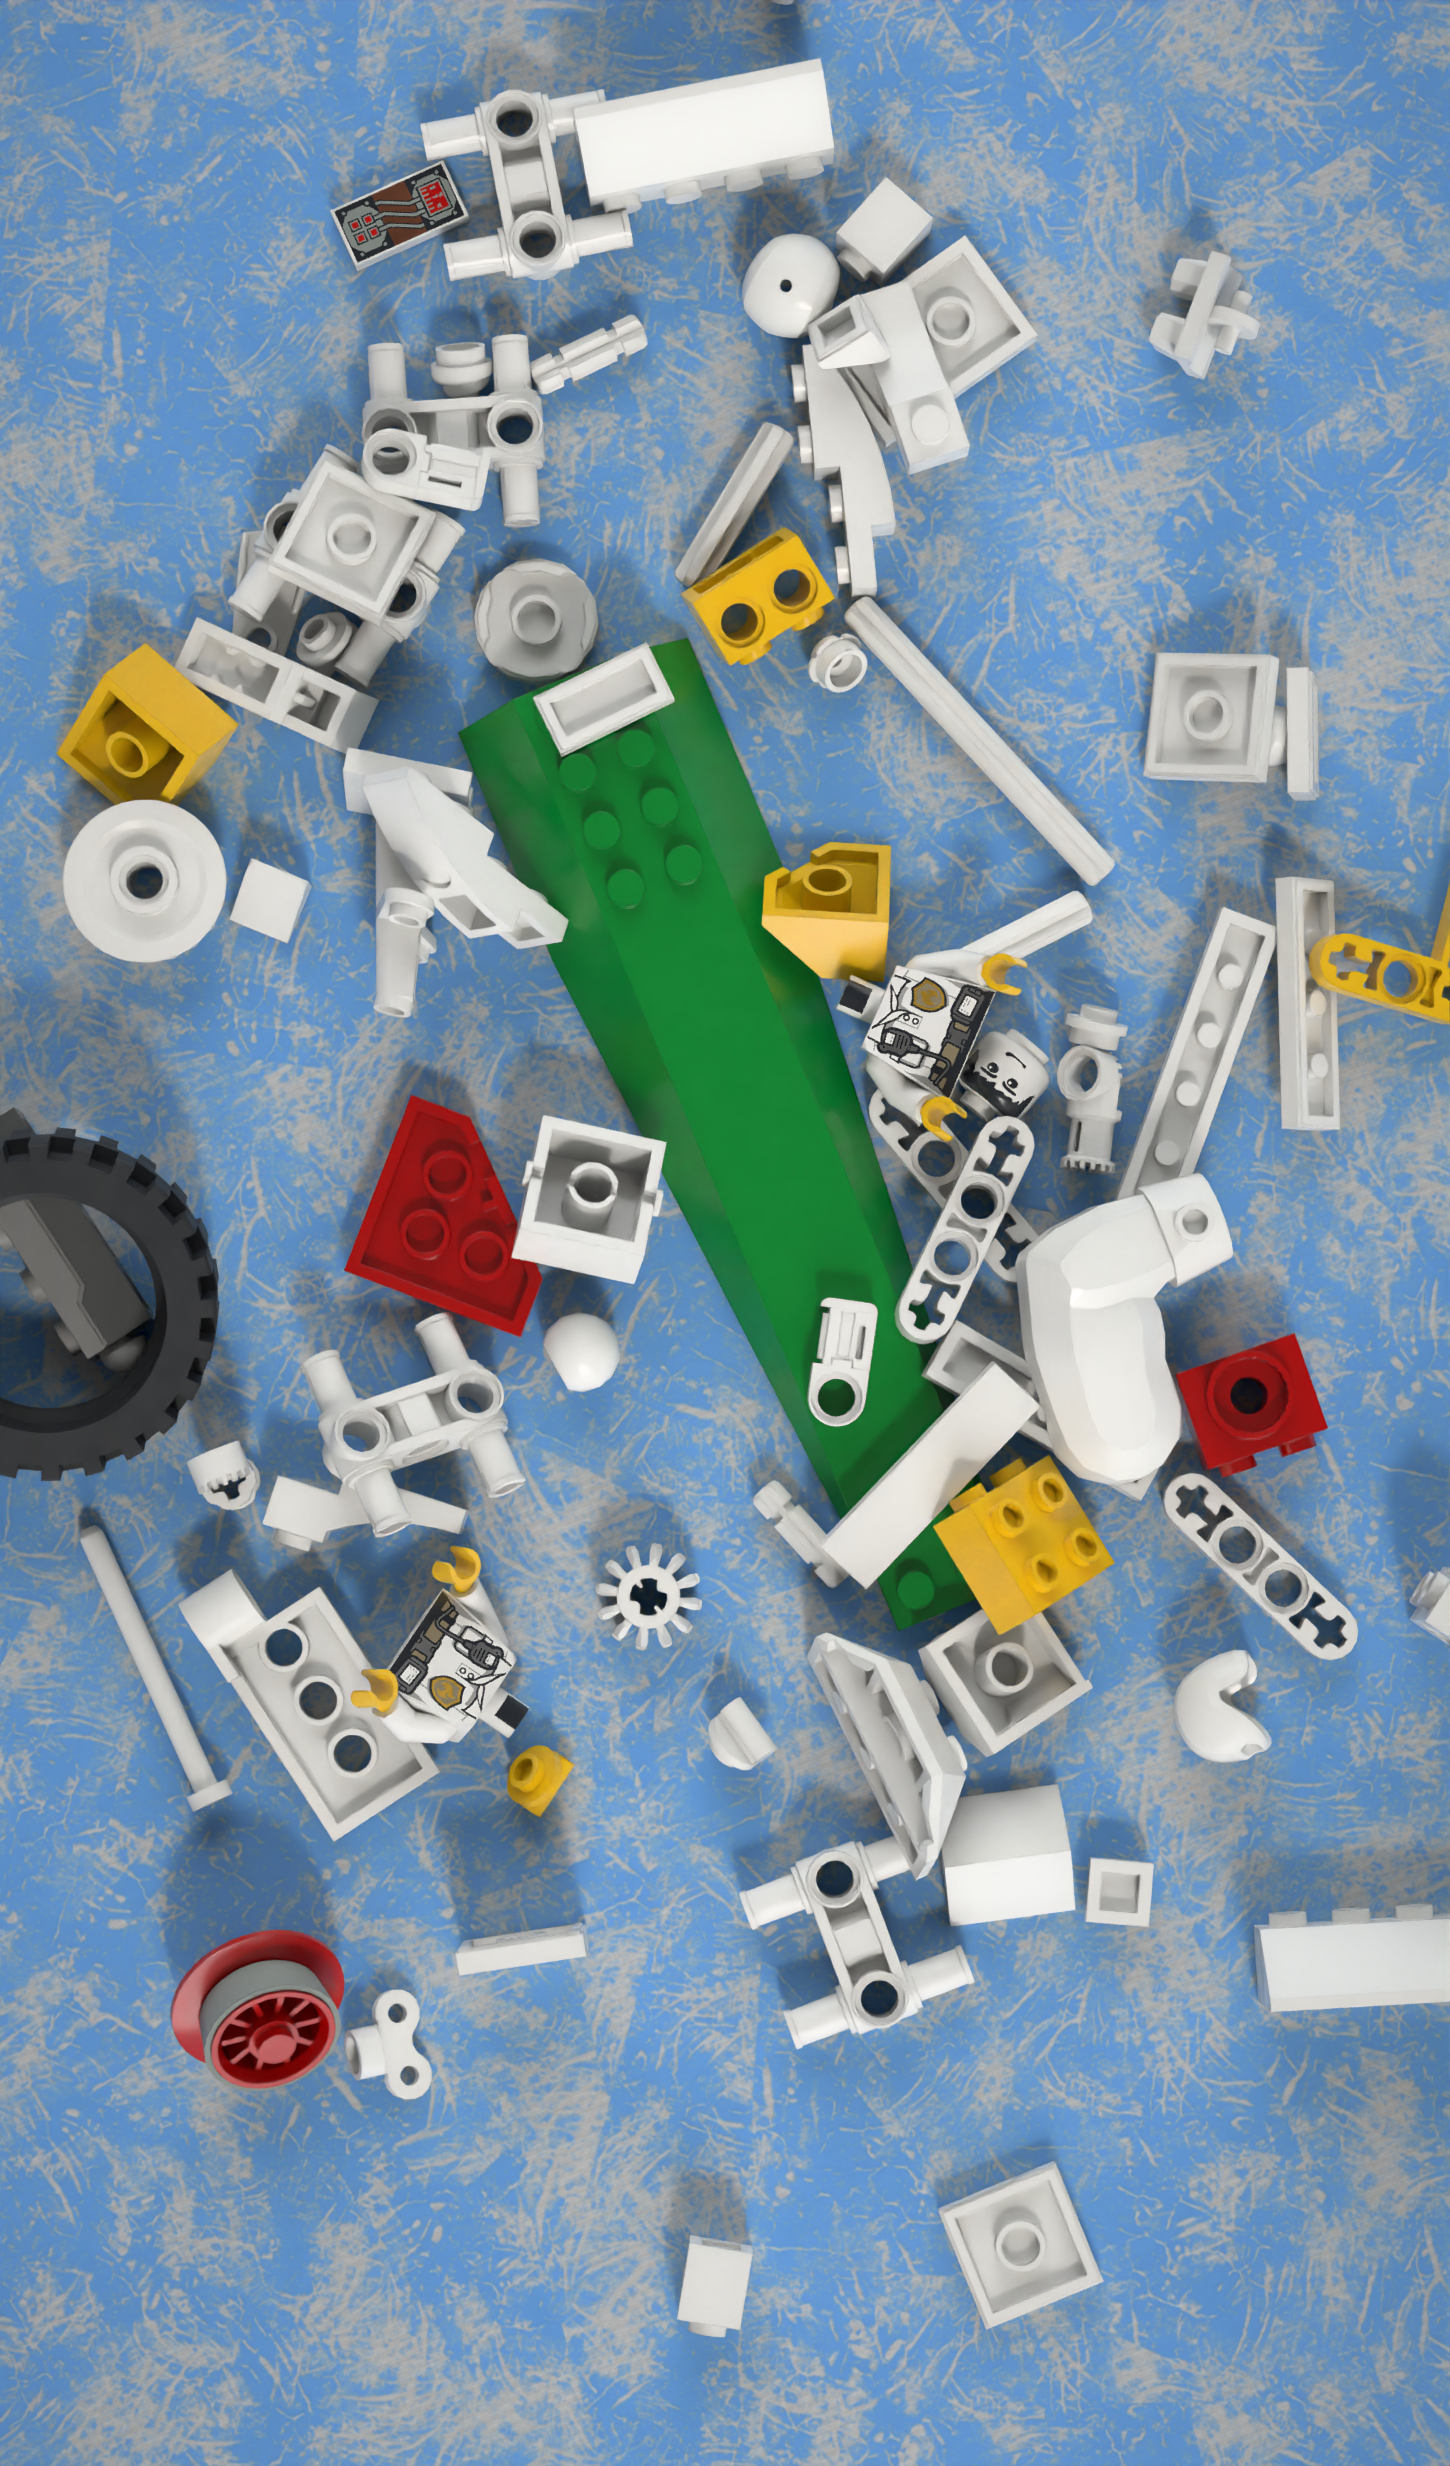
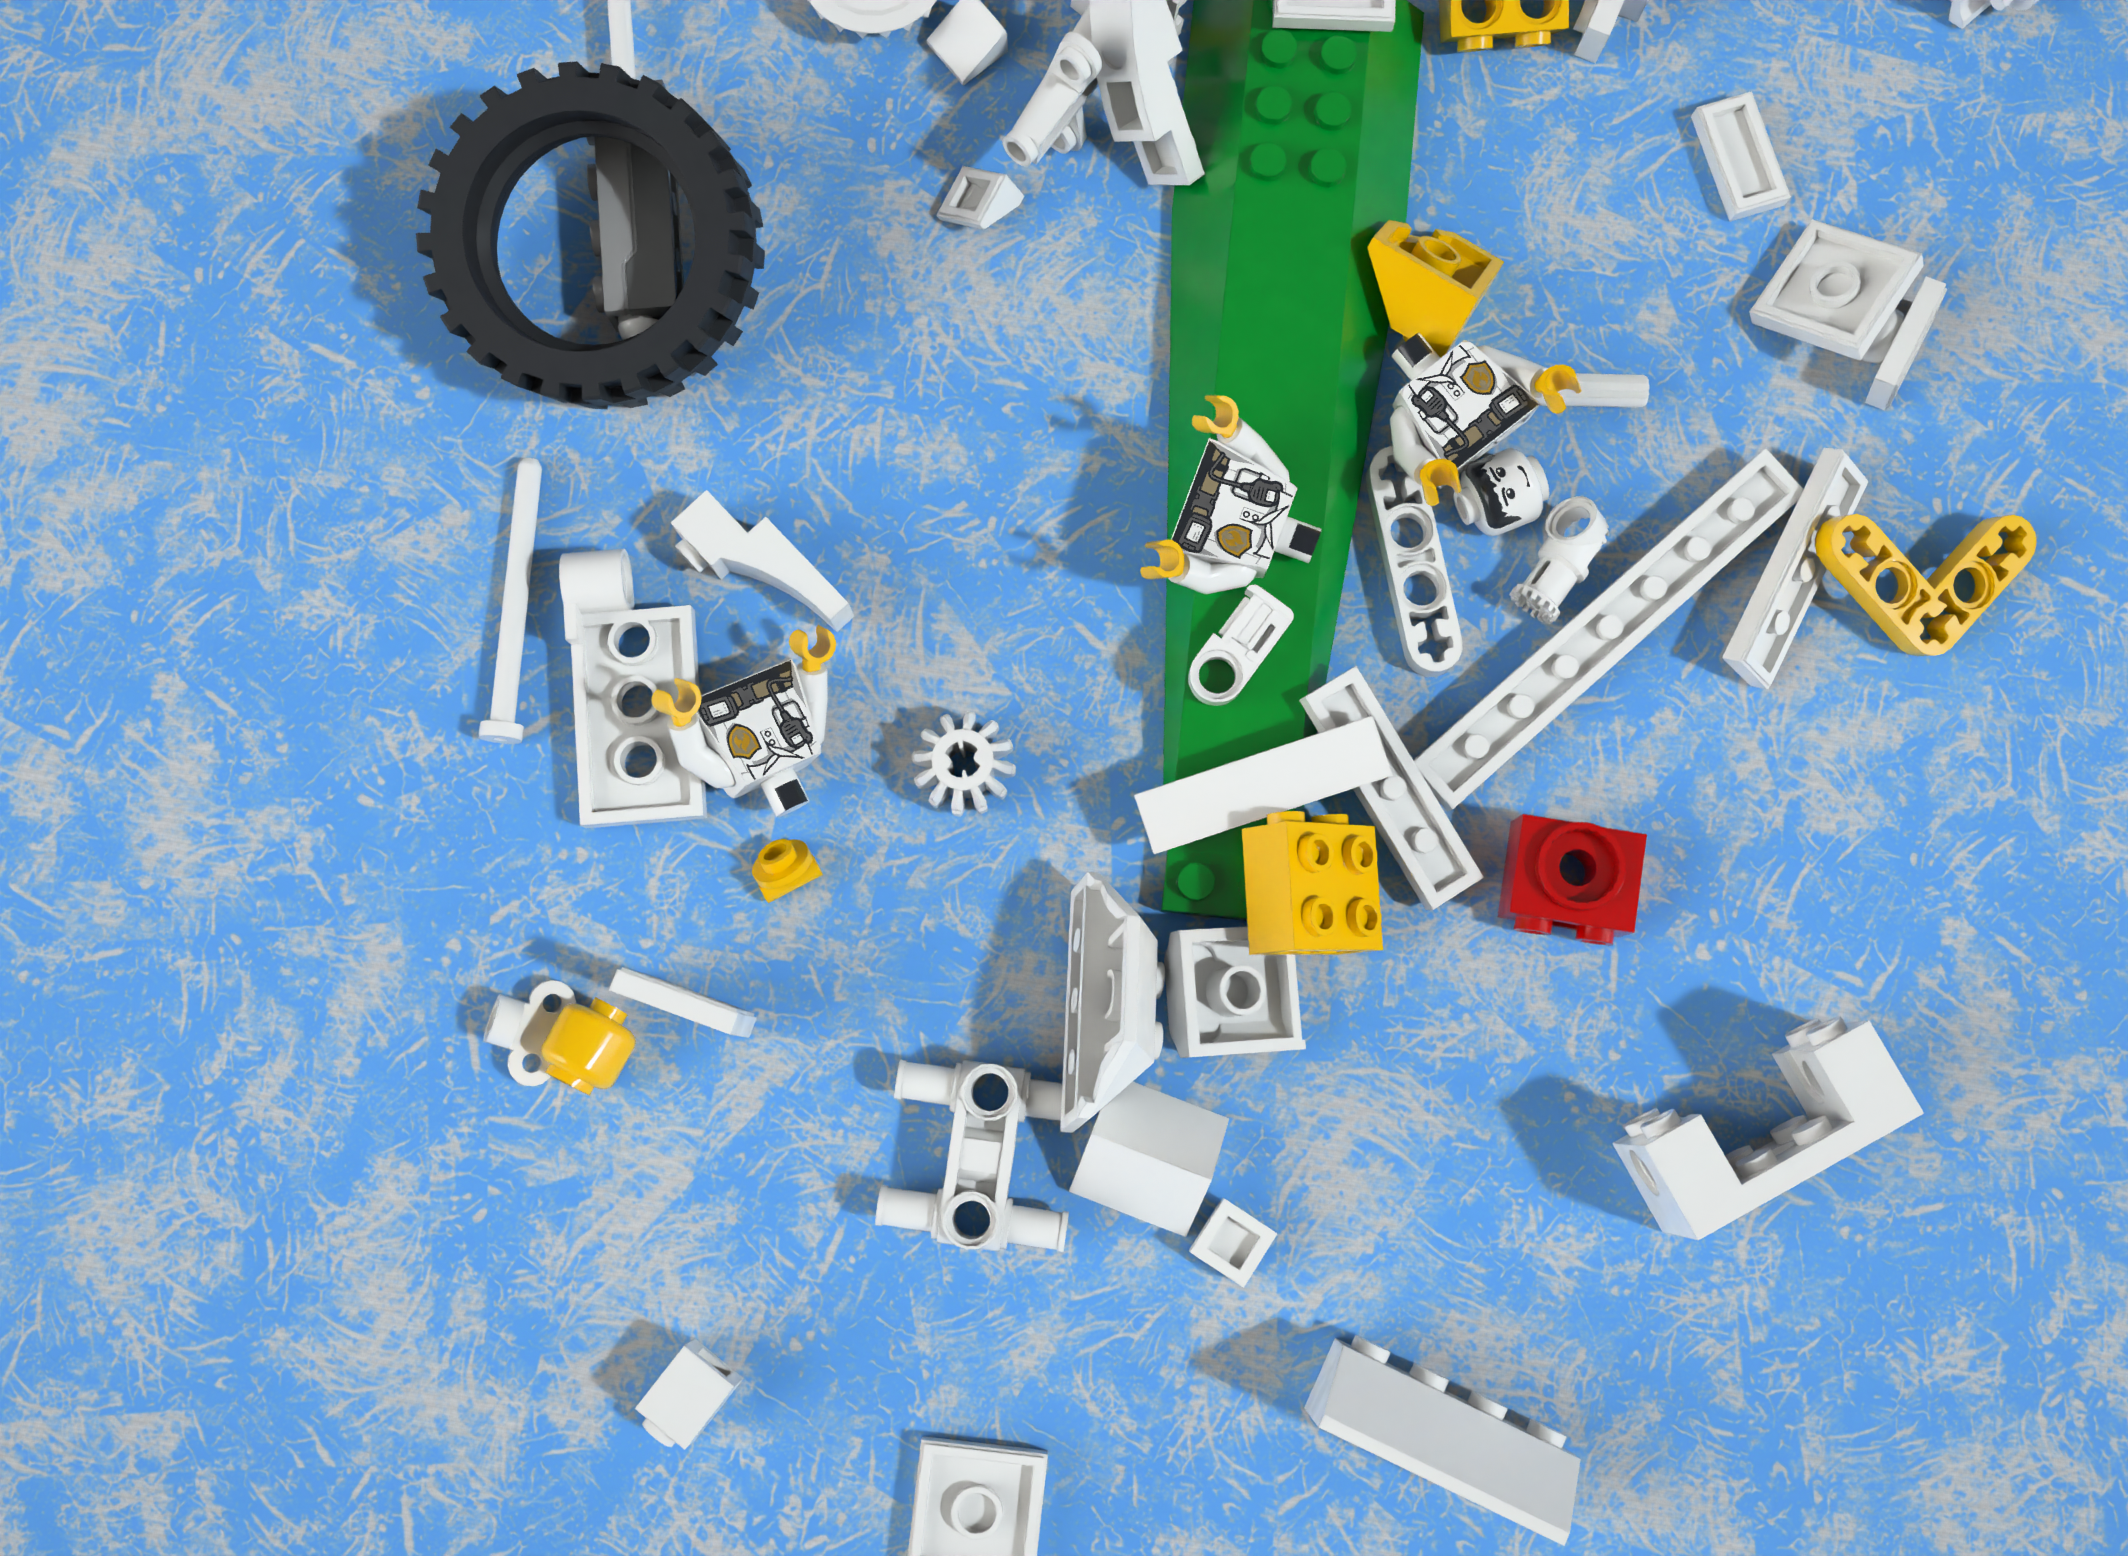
camera: 30 degrees right, 5 degrees down
red piece [170,1930,345,2091] -> none
white connector [186,1440,261,1510] -> none
white piece [300,1312,526,1538] -> none
red plate [344,1095,543,1338] -> none
white brick [511,1115,667,1284] -> none
white piece [542,1312,620,1392] -> none
white plate [708,1697,777,1770] -> none
white axle [753,1480,850,1588] -> none
white plate [808,633,867,693] -> none
white axle [844,596,1115,886] -> none
white beam [894,1116,1035,1344] -> none
white piece [1015,1173,1233,1485] -> none
white plate [1065,1004,1128,1051] -> none
white beam [1162,1473,1358,1660] -> none
white helmet [1173,1650,1272,1763] -> none
none -> yellow head [541,997,636,1096]
none -> white slope [936,166,1024,230]
none -> torso [1140,395,1322,594]
none -> white tile [1691,91,1791,222]

